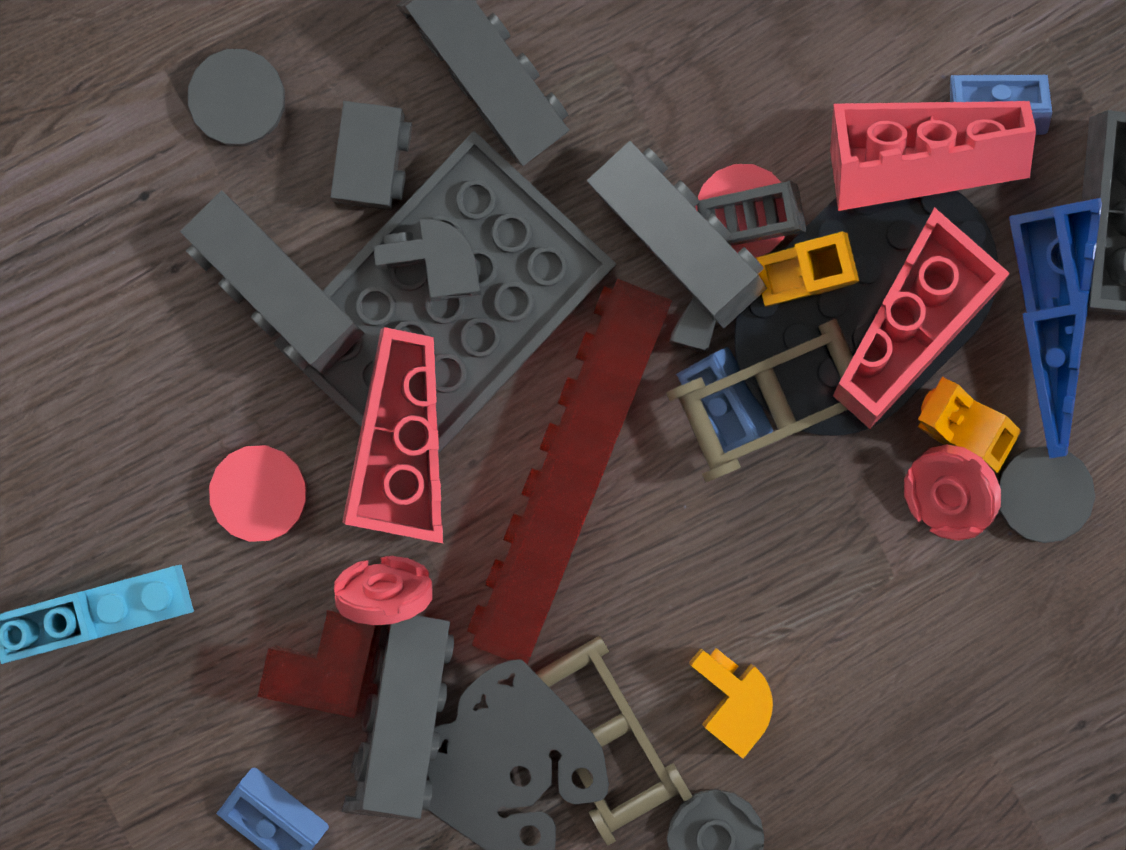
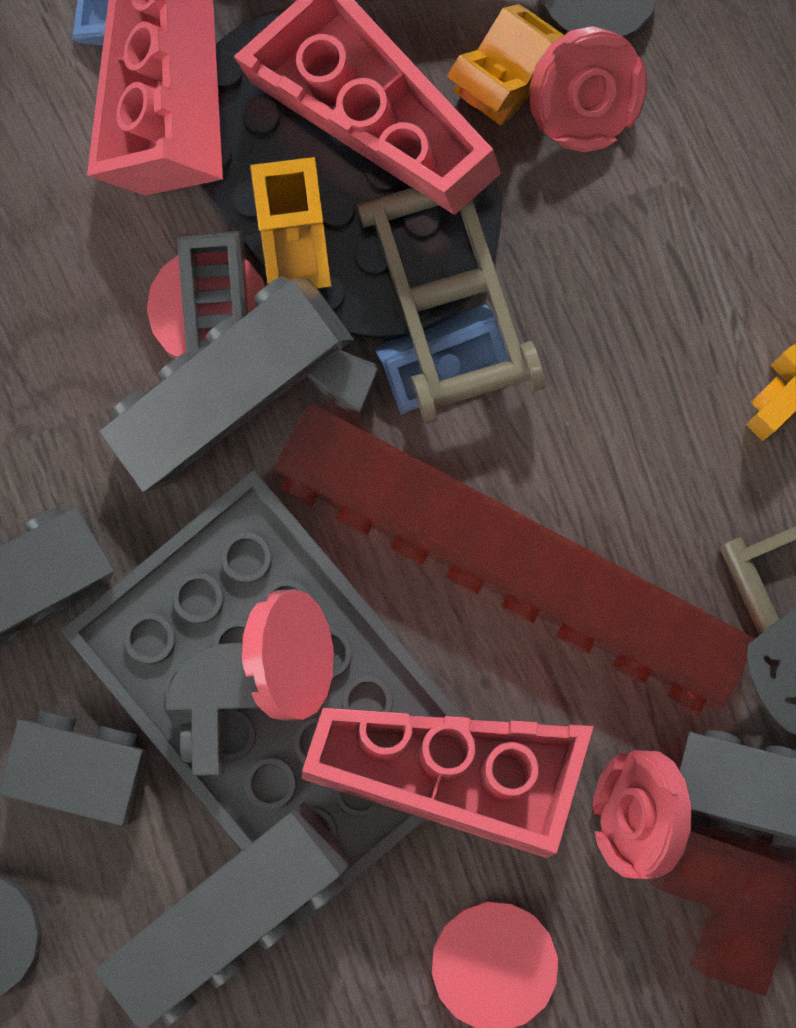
camera: 85 degrees left, 5 degrees down
none -> coral tile [242,589,334,720]

